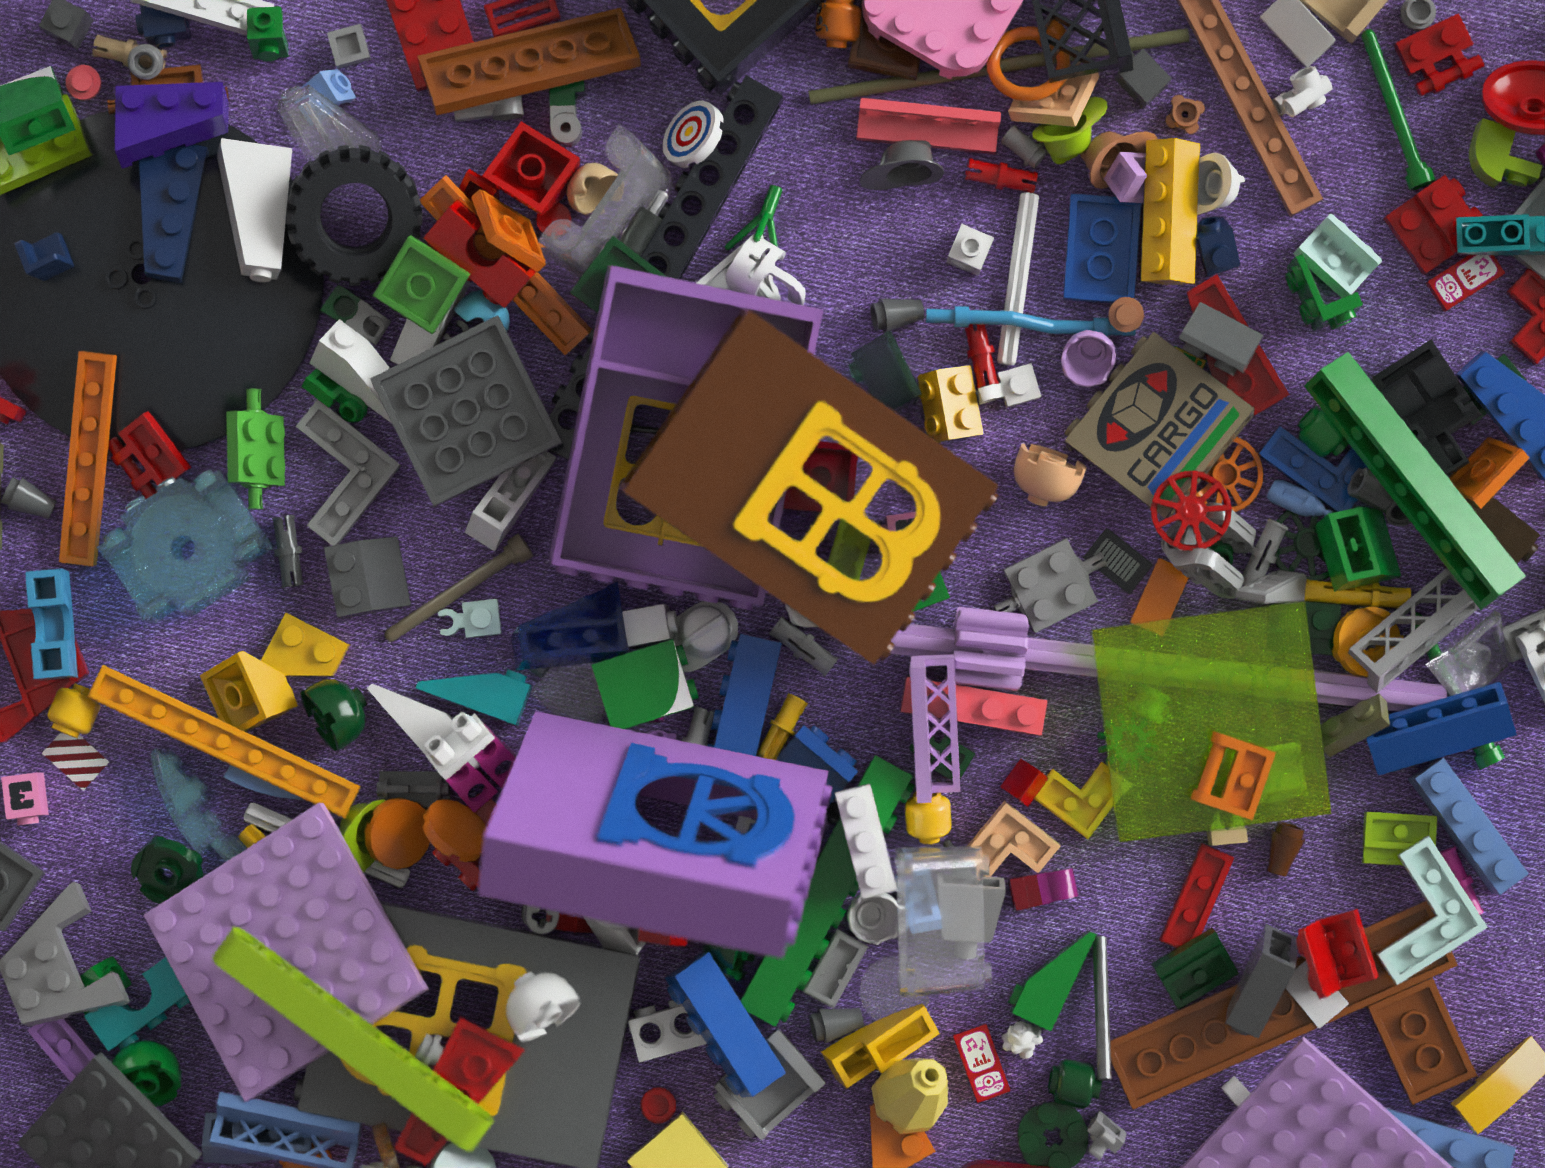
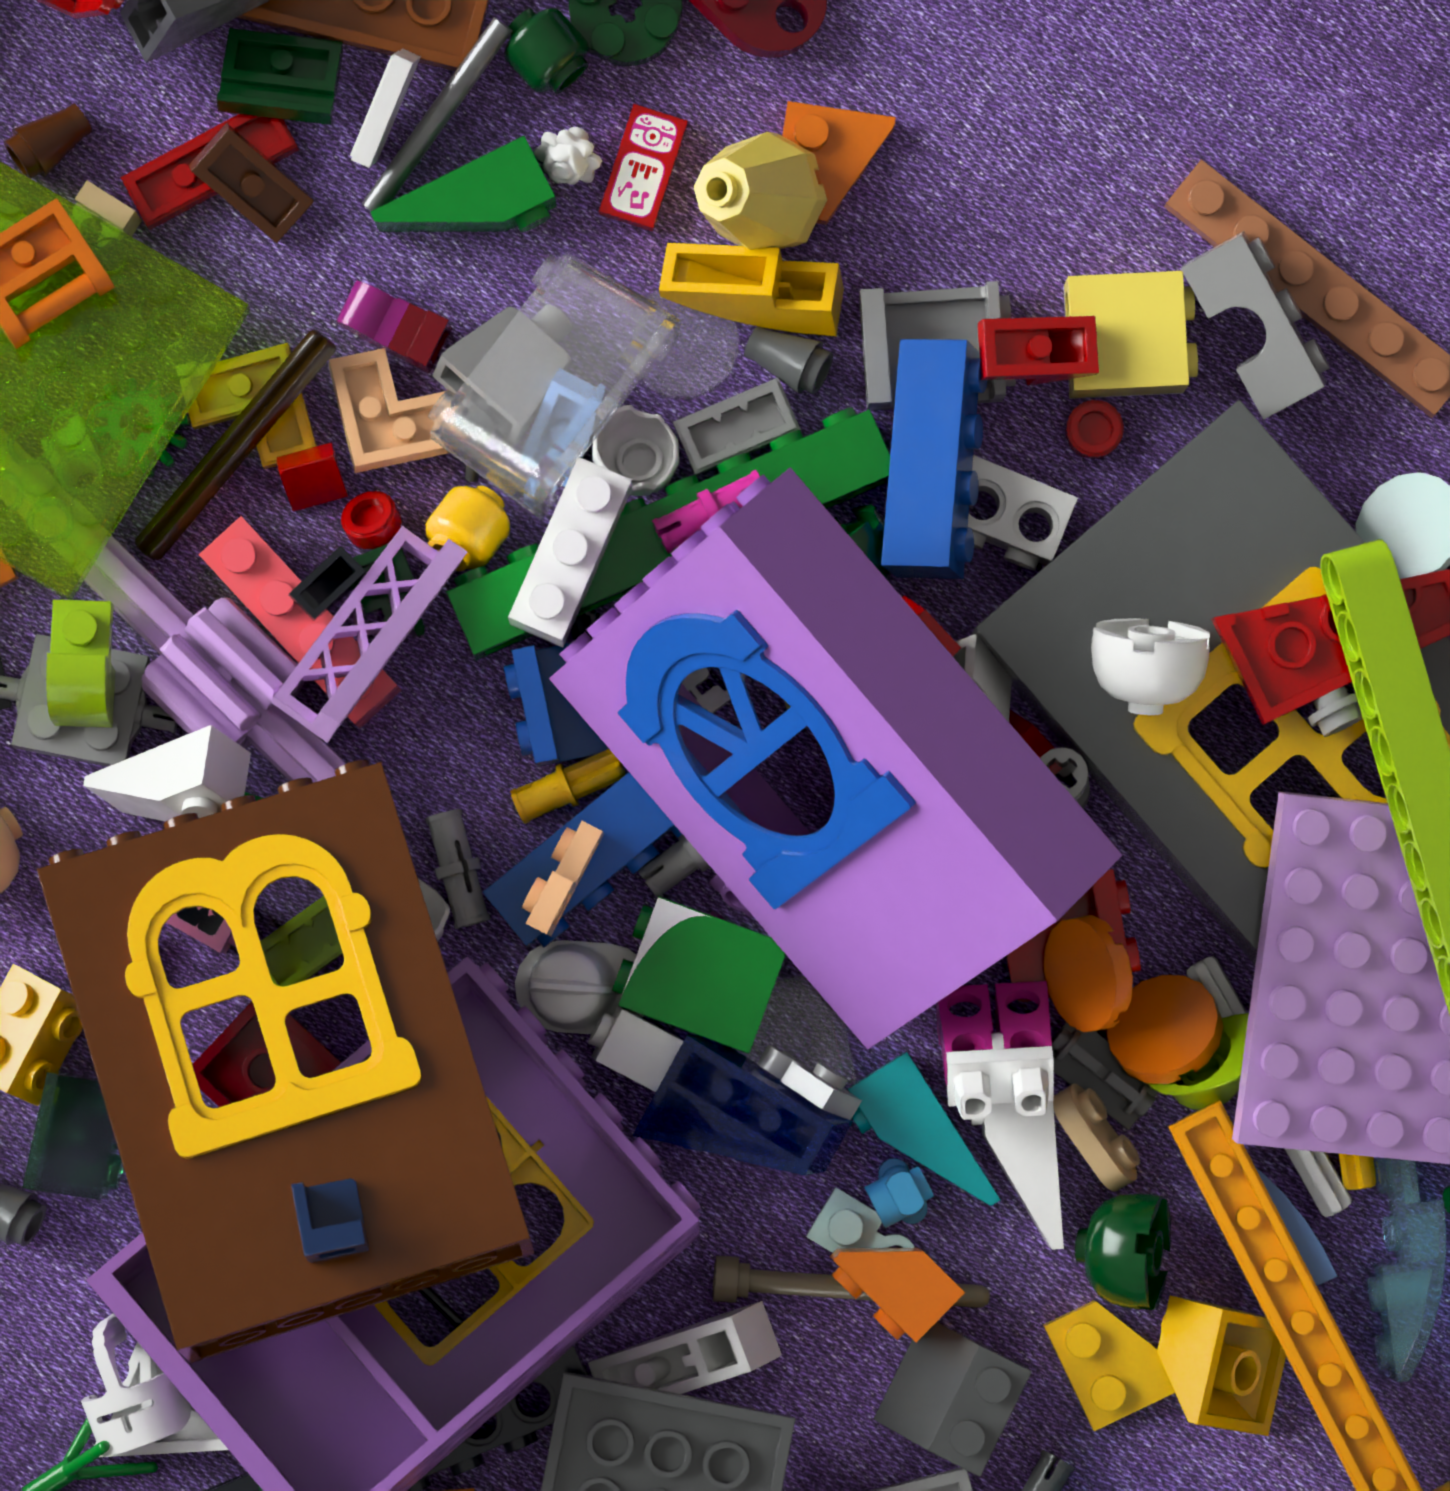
camera: 145 degrees left, 0 degrees up
none -> lime brick [46,599,116,728]
none -> white slope [83,725,251,821]
none -> dark brown axle [135,329,336,560]
none -> reddish brown plate [189,123,314,243]
none -> black piece [289,546,366,621]
none -> dark blue panel [291,1178,370,1263]
none -> red tile [341,491,402,549]
none -> white tile [350,49,421,168]
none -> light nougat plate [522,821,604,936]
none -> dark pink pin [651,470,760,554]
none -> light grey plate [757,1044,862,1120]
none -> orange slope [829,1248,965,1343]
none -> dark azure plate [864,1158,934,1228]
none -> red slope [977,316,1099,385]
none -> tan plate [1053,1084,1140,1192]

